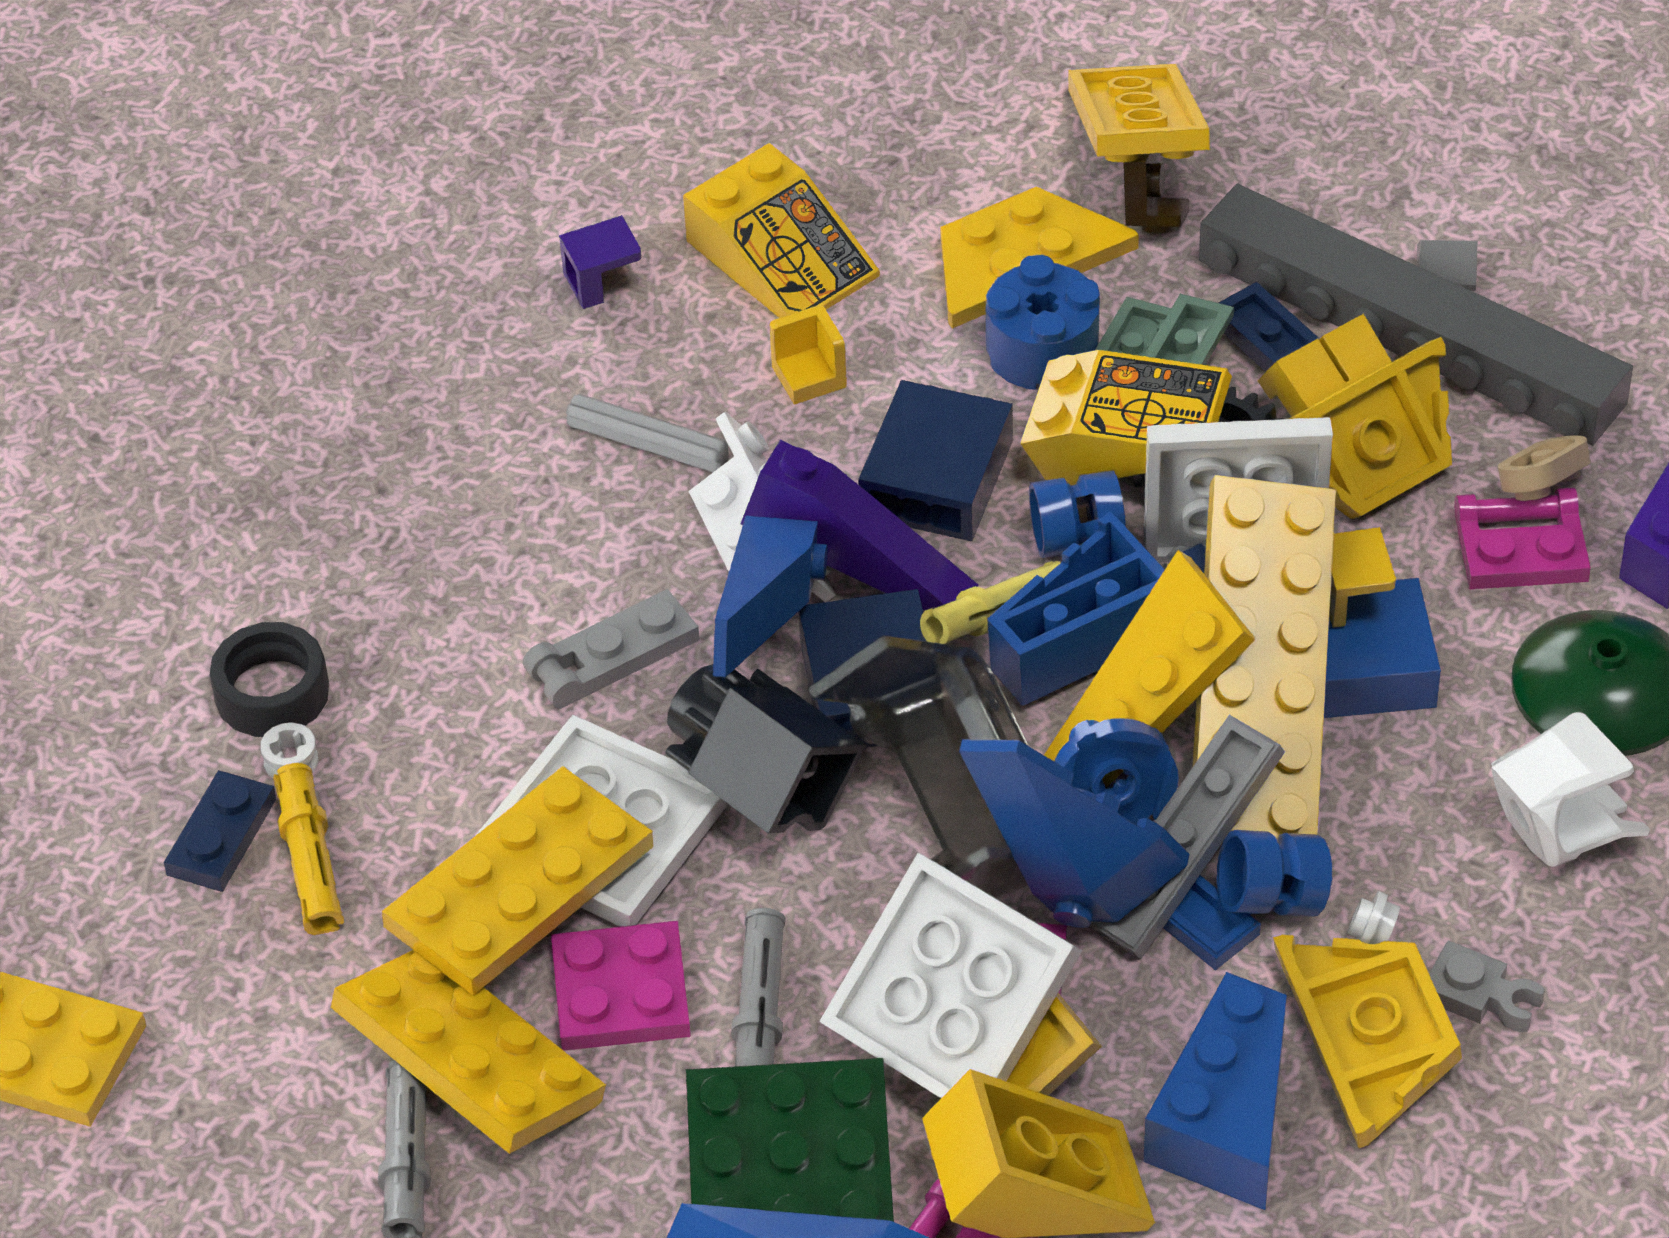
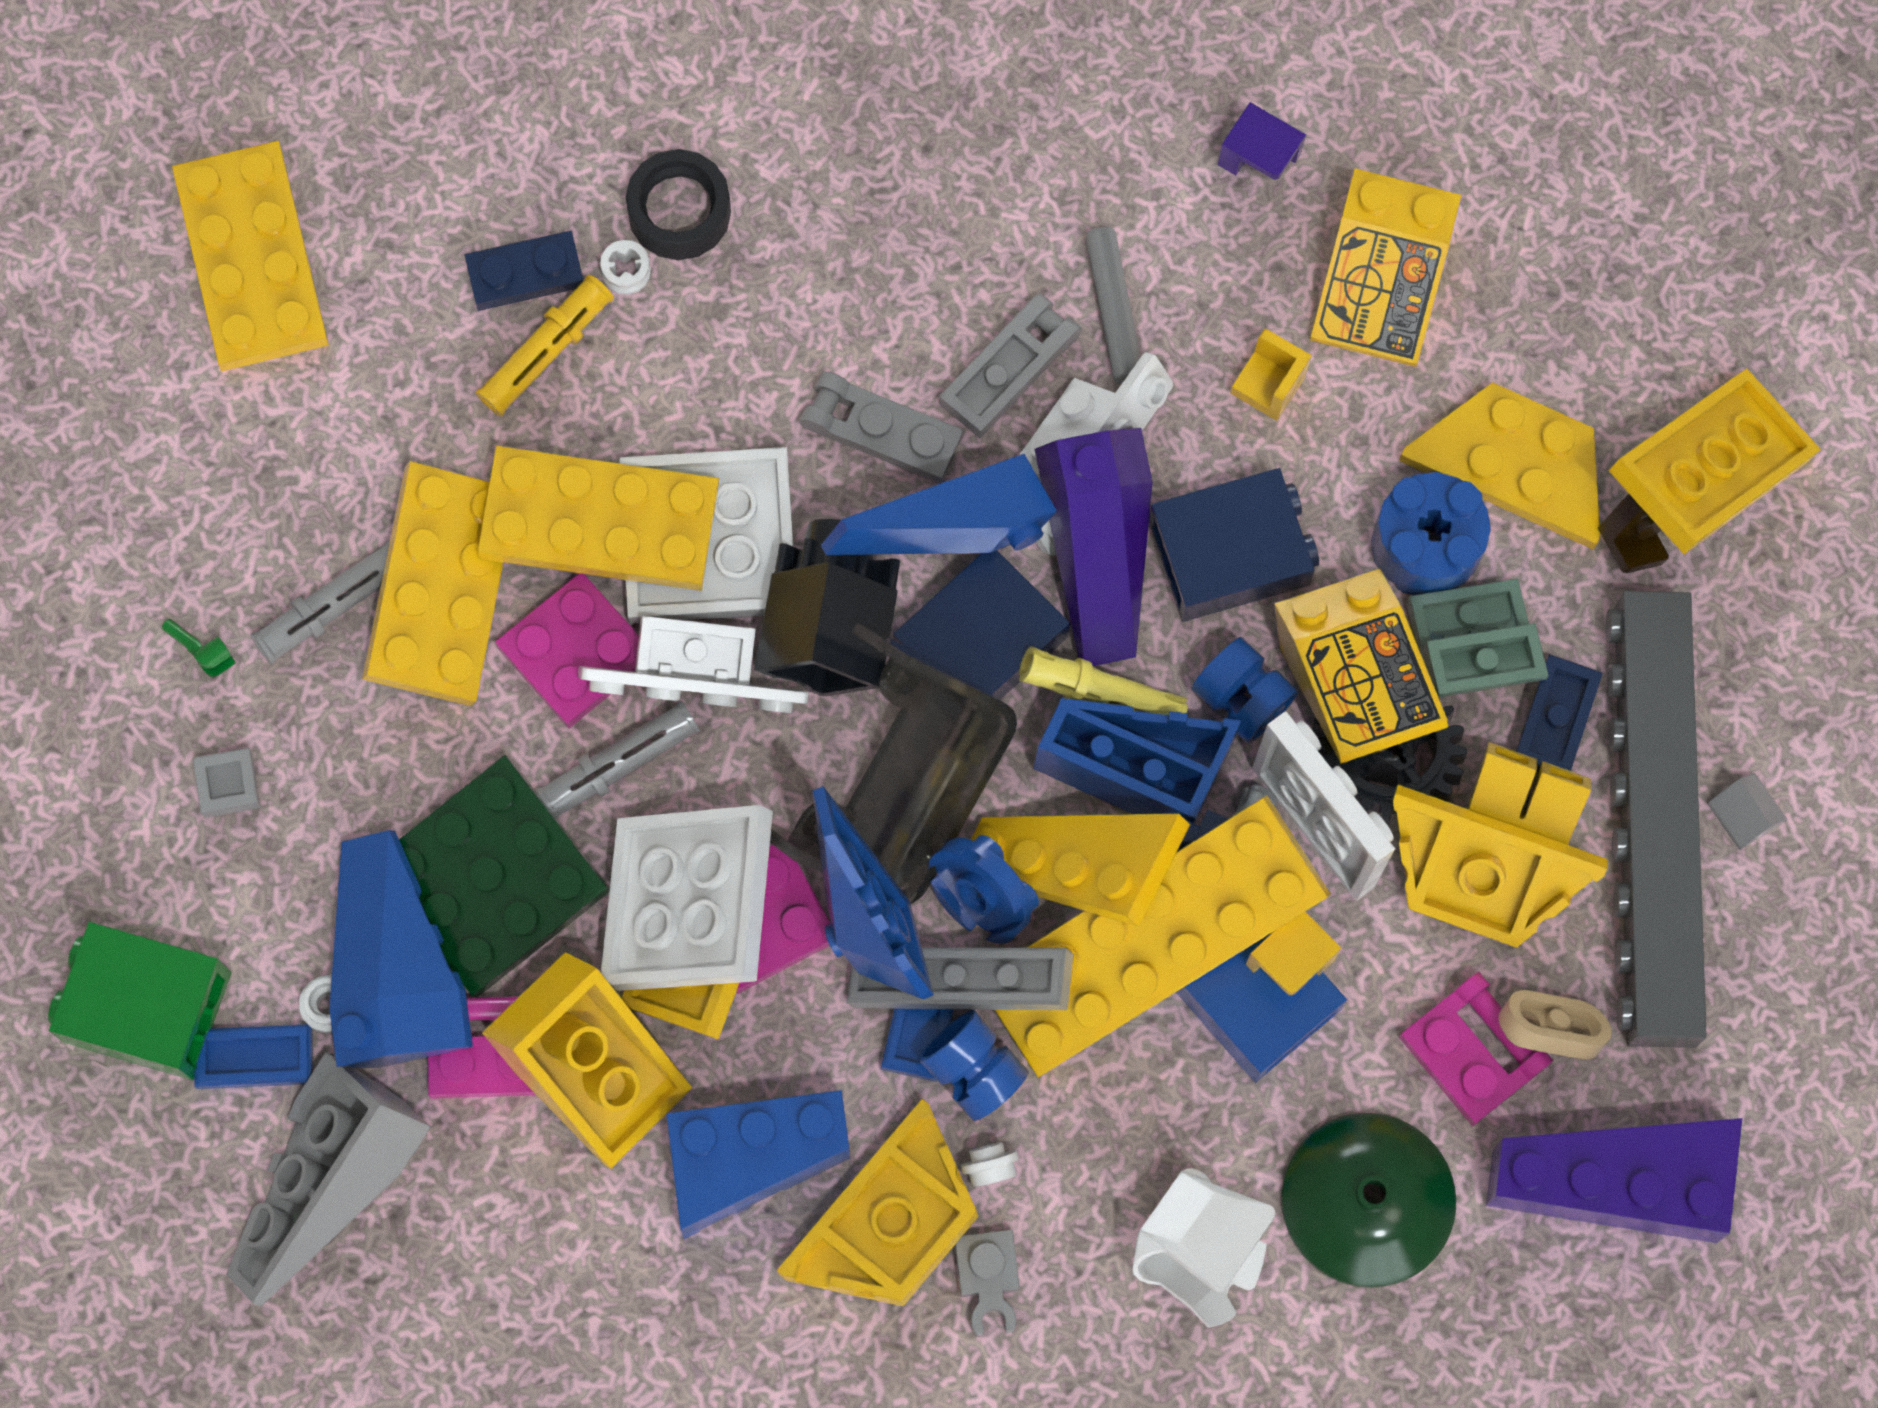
camera: 50 degrees right, 25 degrees up
none -> white bracket [578,616,809,713]
none -> light grey plate [939,293,1083,439]

